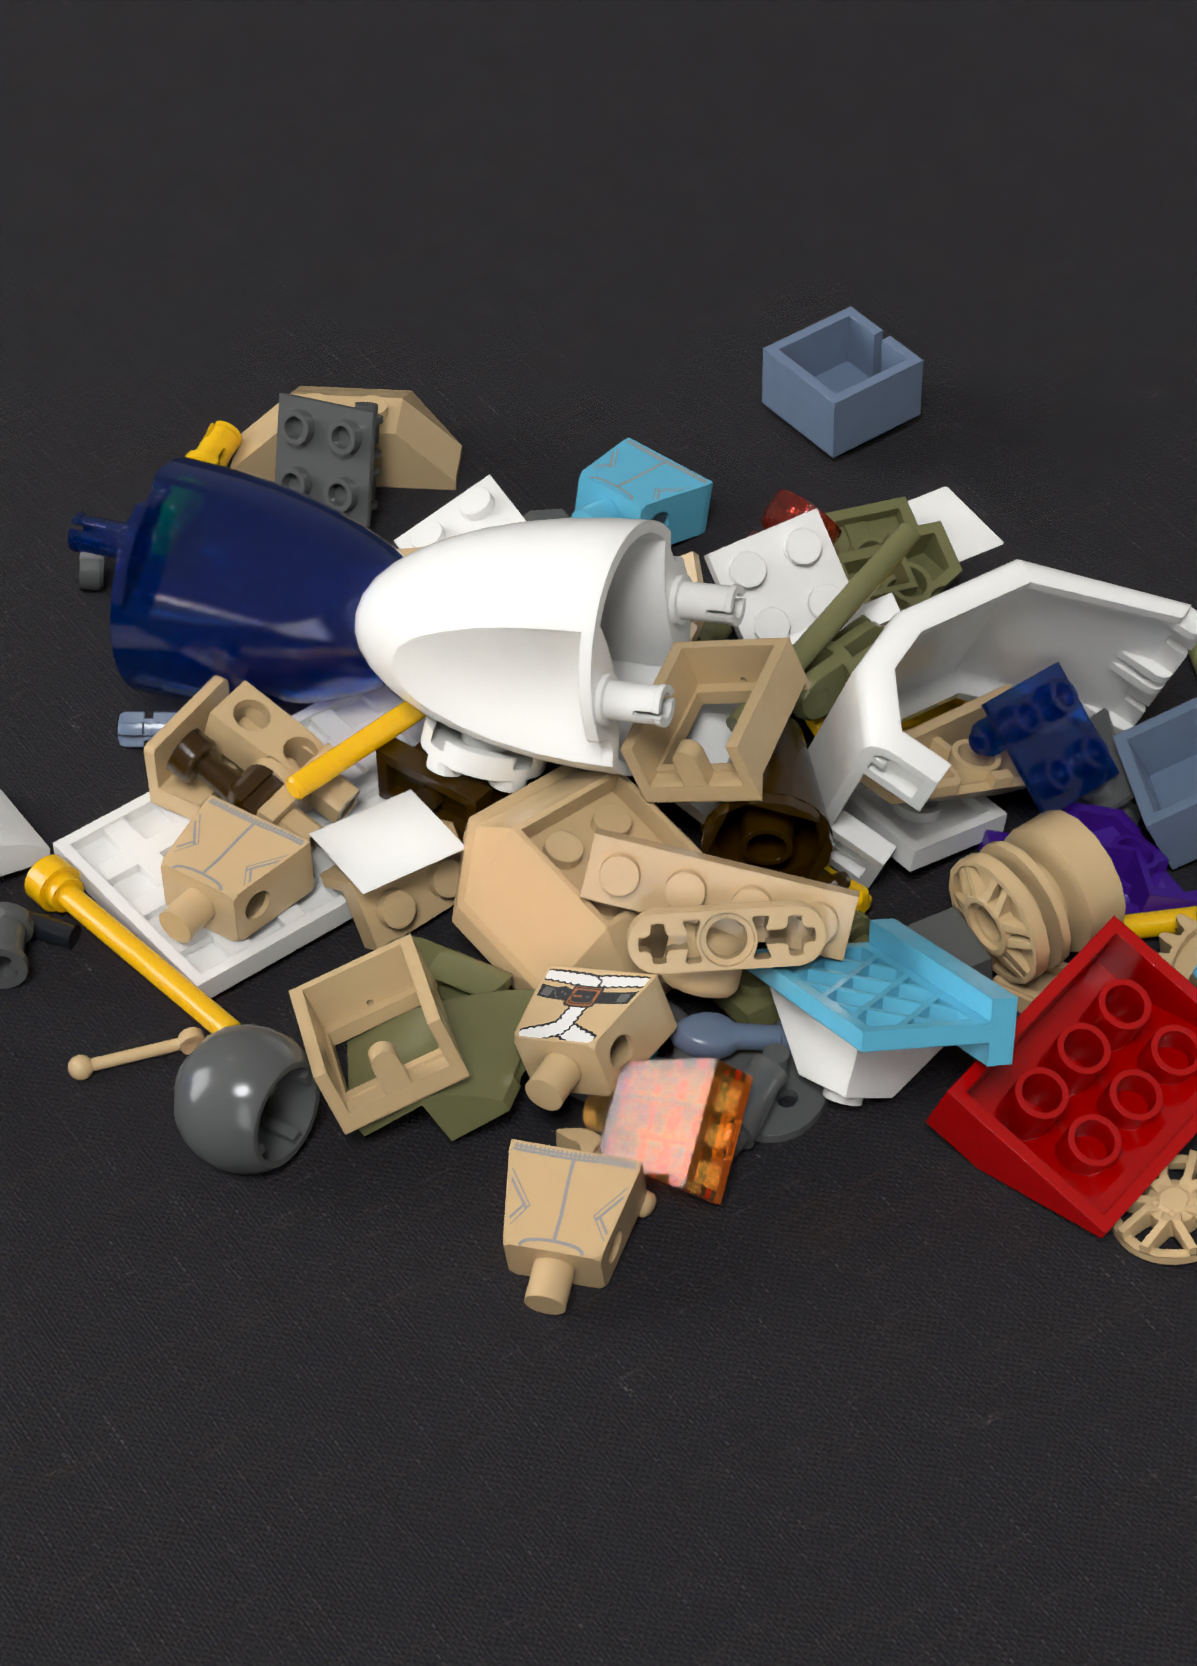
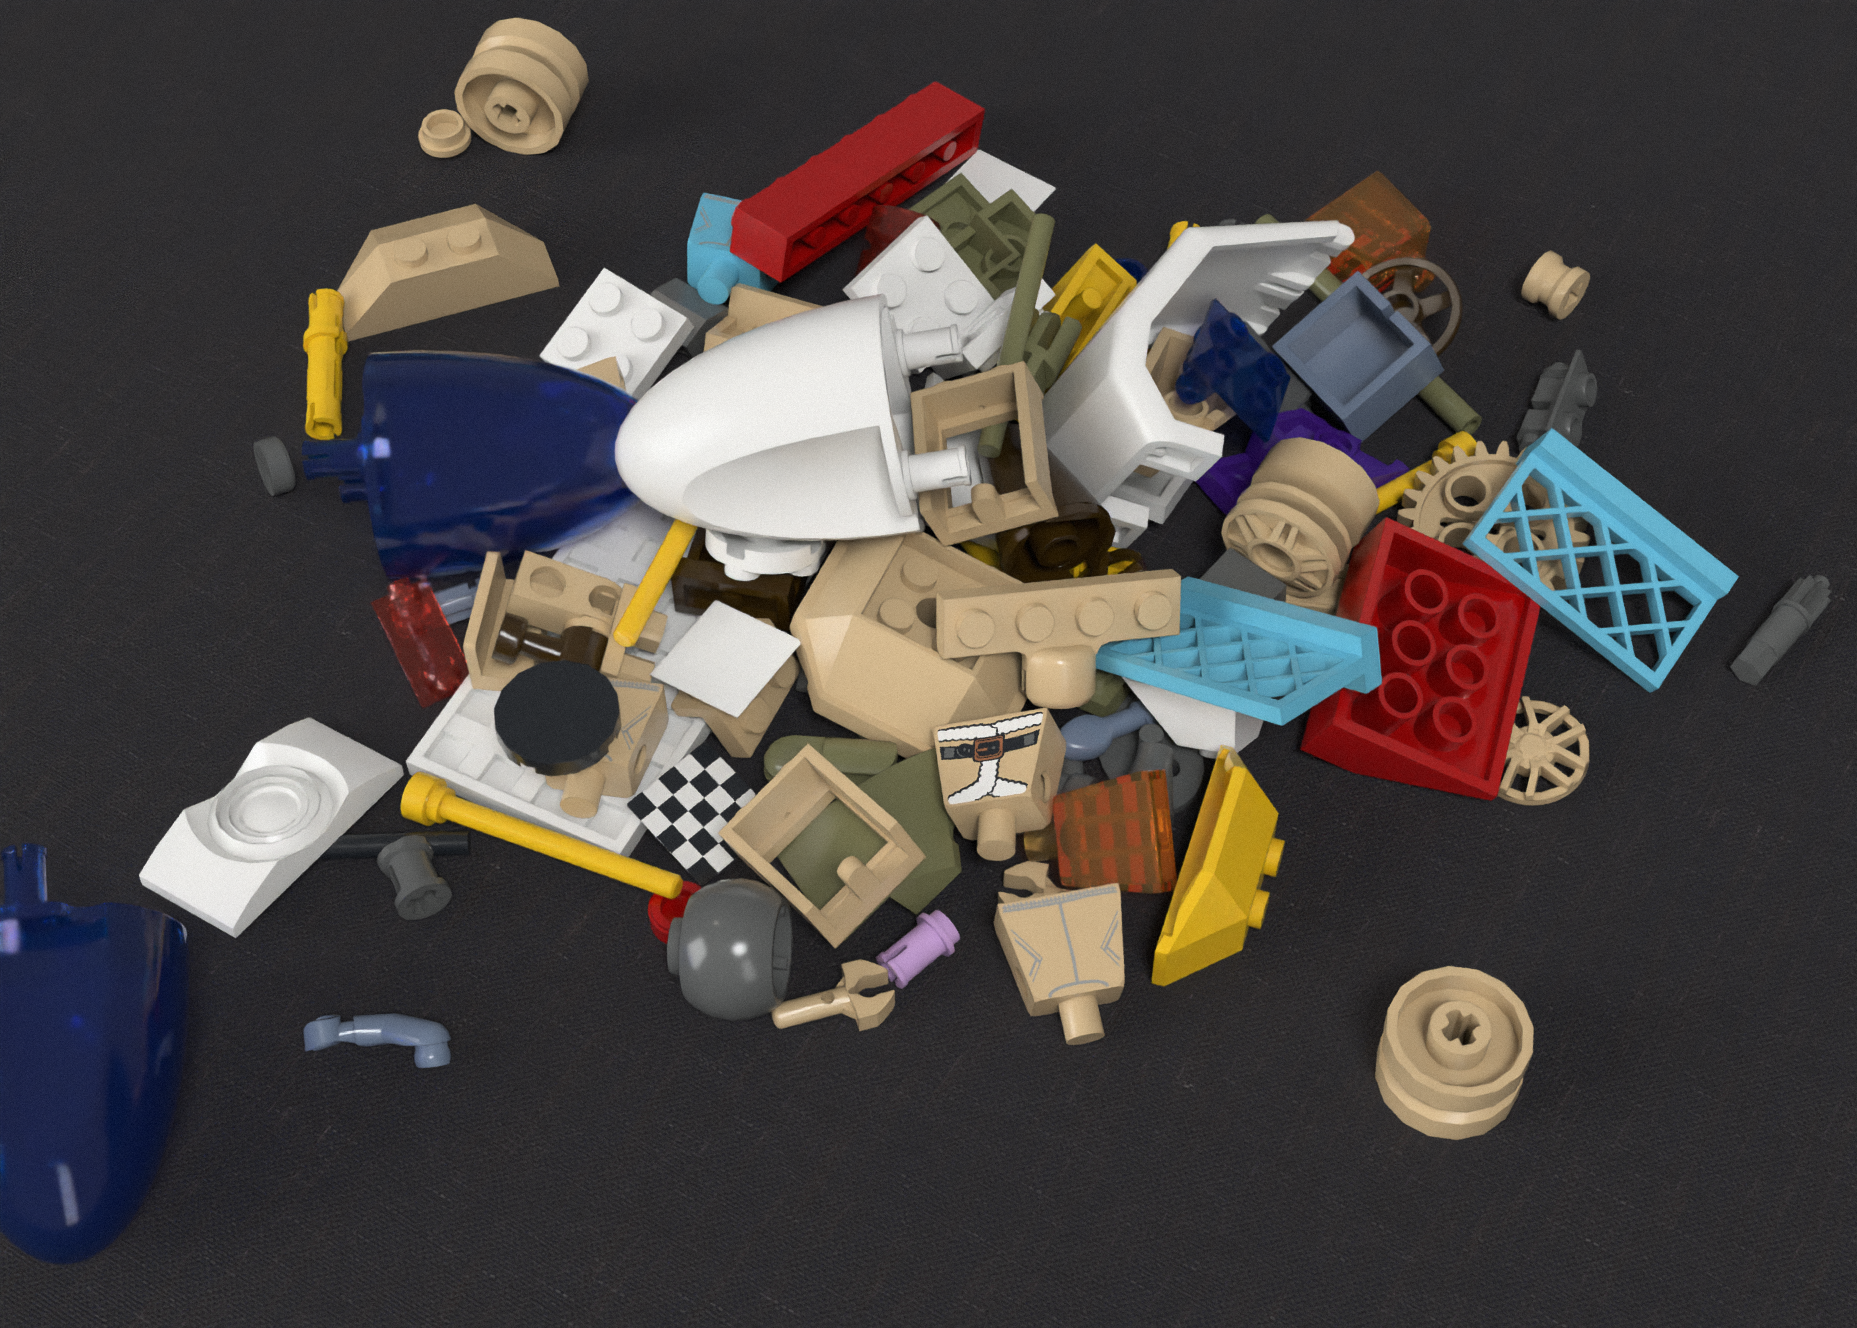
camera: 25 degrees left, 10 degrees up
tan hinge [68,1027,205,1081] -> none
dark grey hinge [273,392,383,527] -> none
tan beam [627,900,827,974] -> none
sand blue piece [762,306,923,458] -> none
none -> clear red hinge [371,578,469,709]
none -> tan plate [418,109,472,158]
none -> tan wheel [454,18,589,155]
none -> black tile [494,660,622,777]
none -> sticker [627,742,756,885]
none -> red brick [730,81,985,283]
none -> tan bar [771,959,895,1031]
none -> lavender pin [876,910,960,989]
none -> yellow wedge [1151,744,1285,987]
none -> tan wheel [1375,966,1534,1140]

